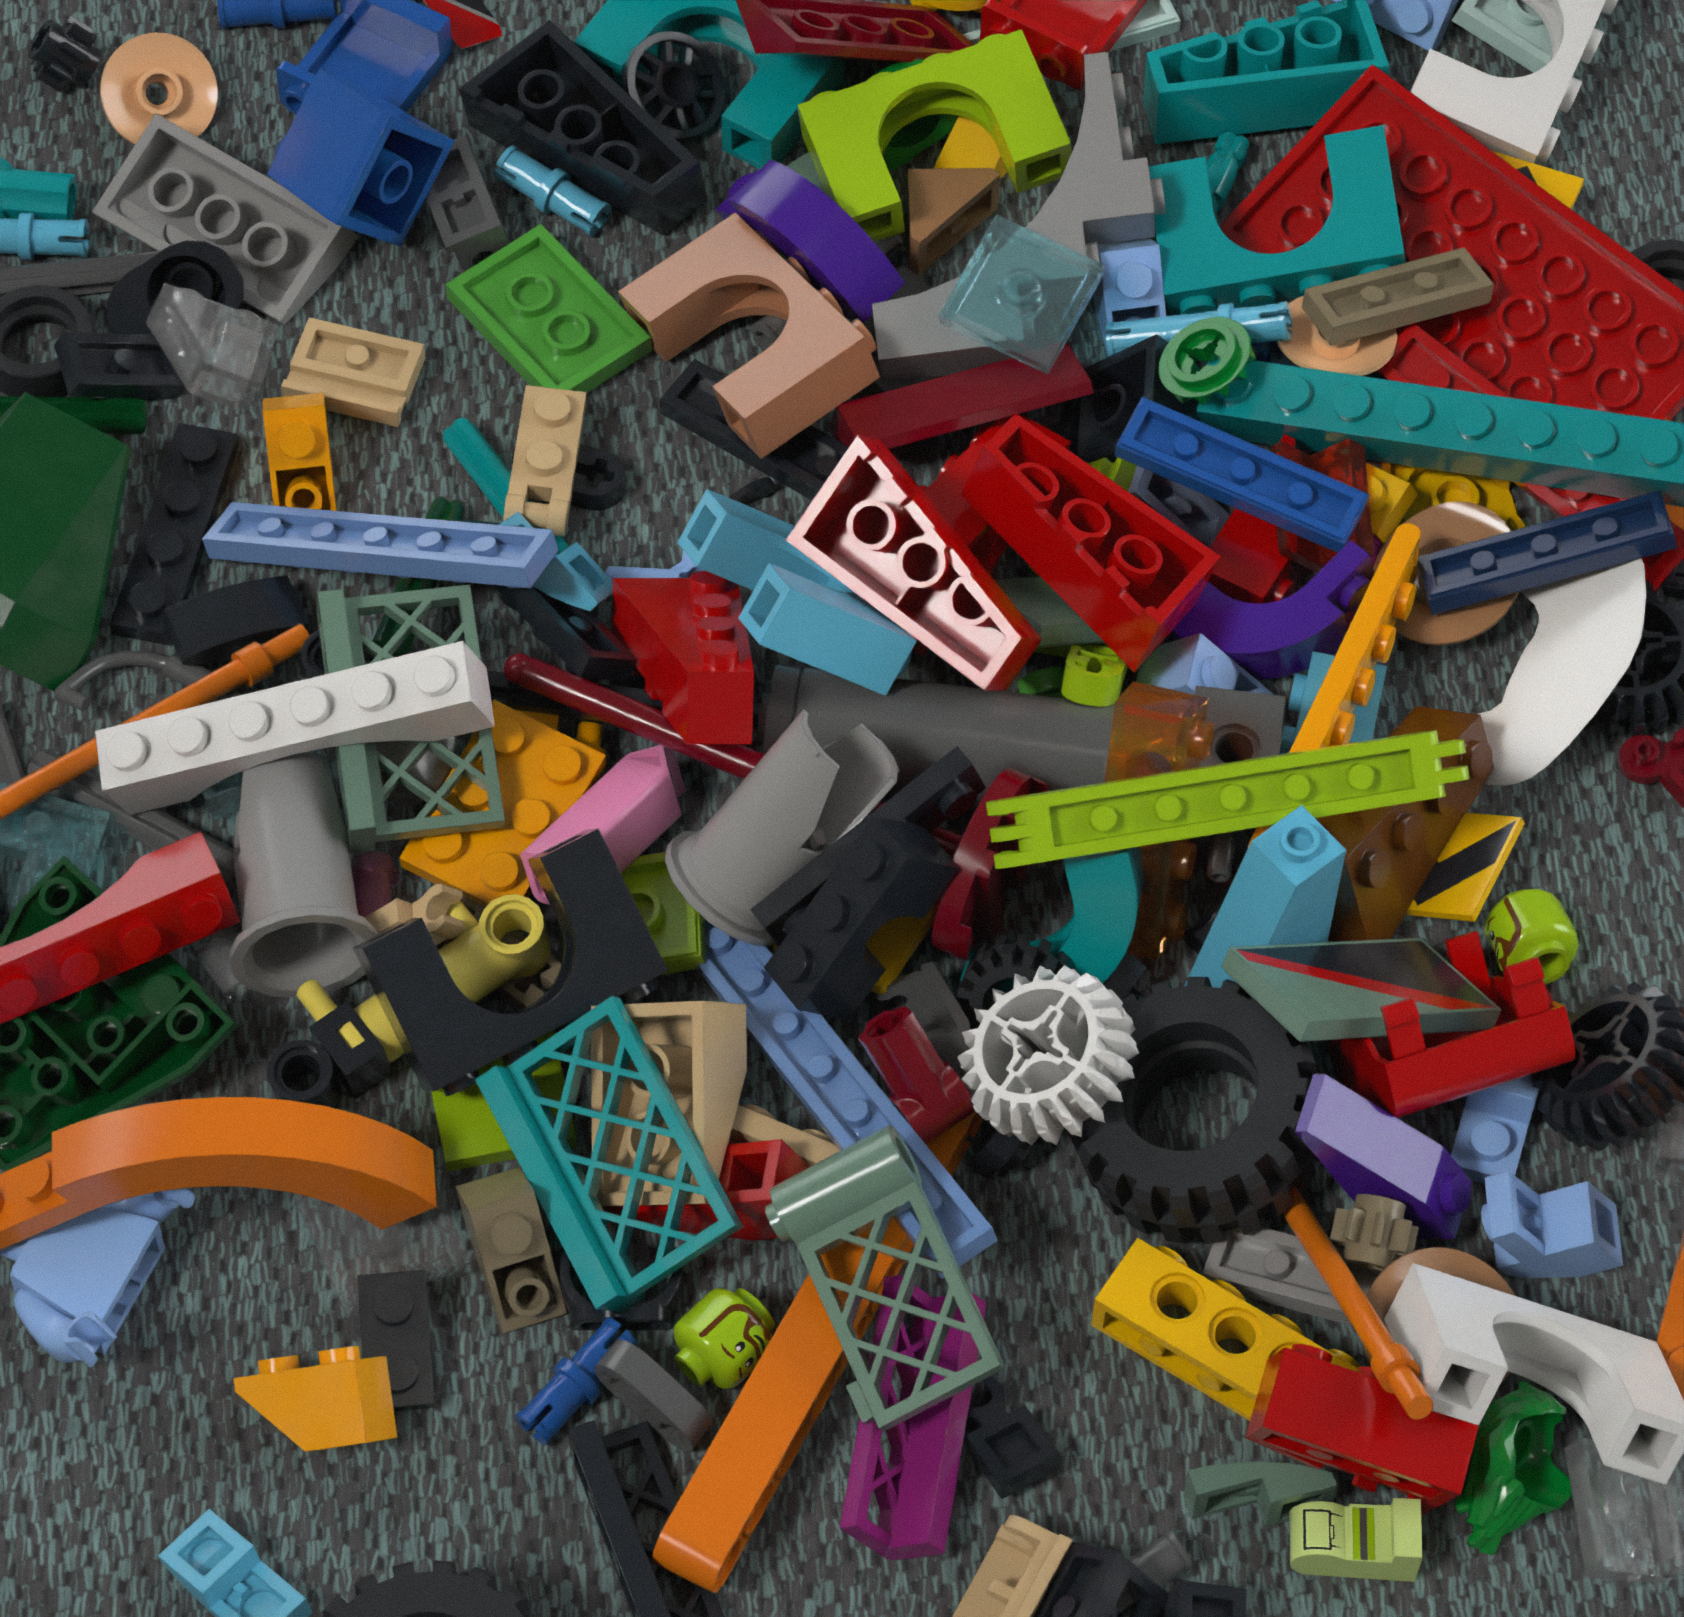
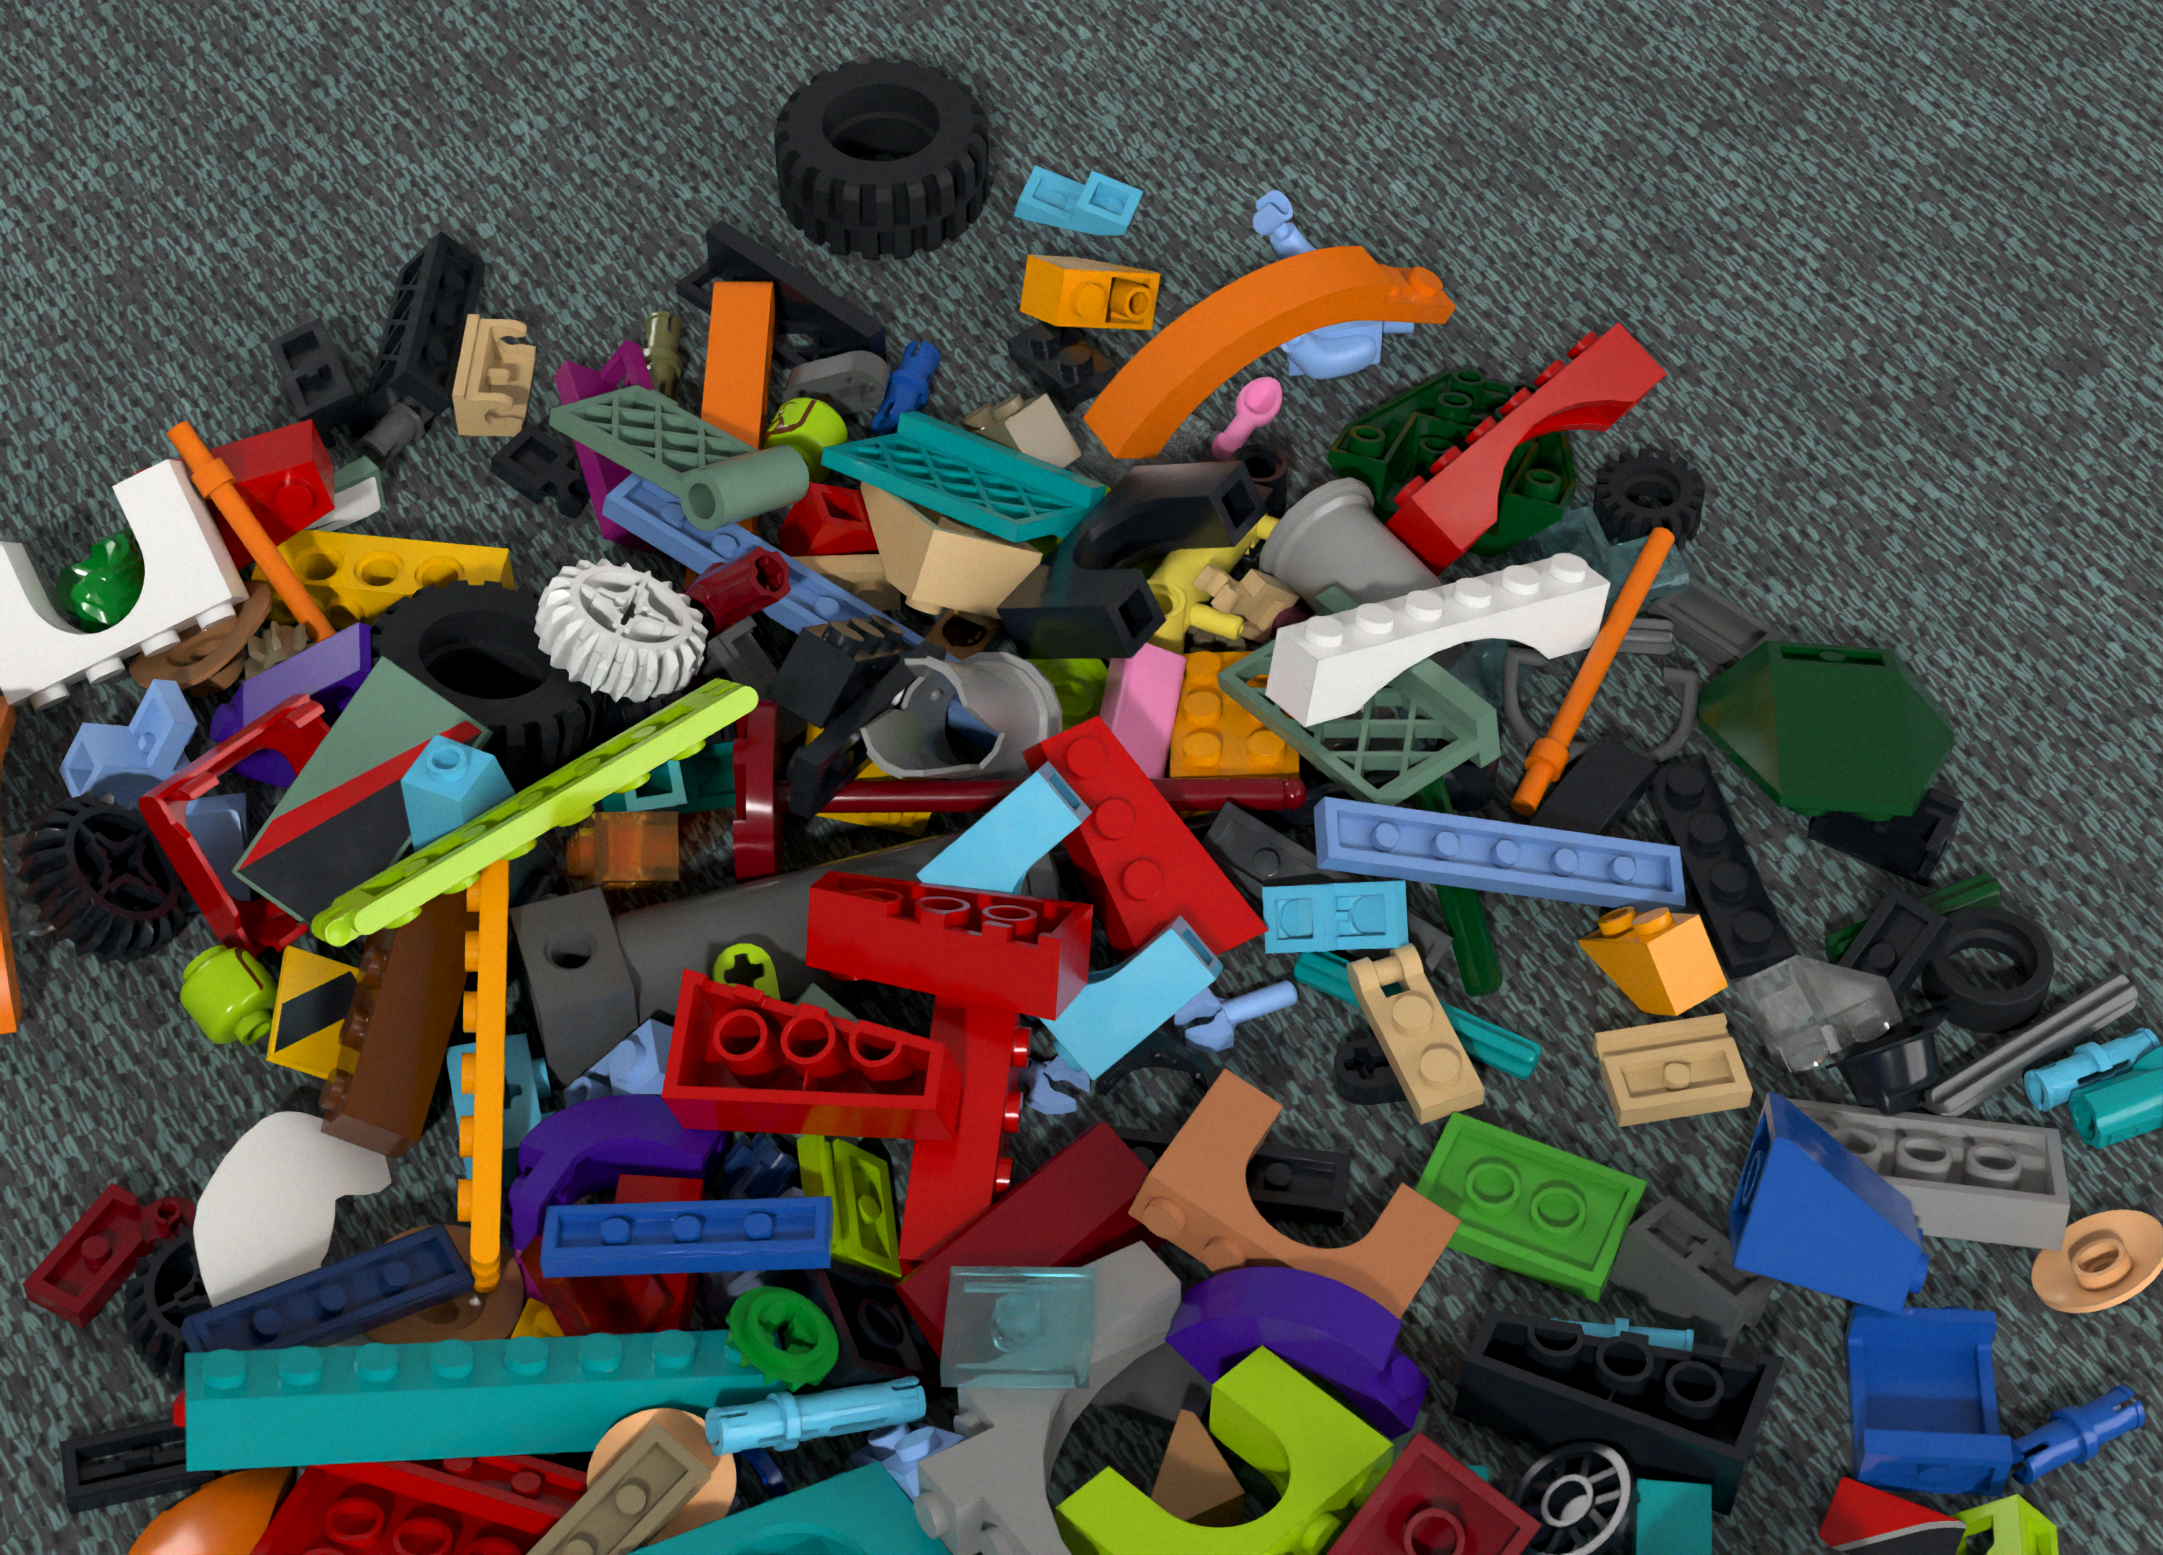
camera: 155 degrees right, 10 degrees down
none -> olive pin [642,311,683,399]
none -> bright pink piece [1212,376,1283,461]

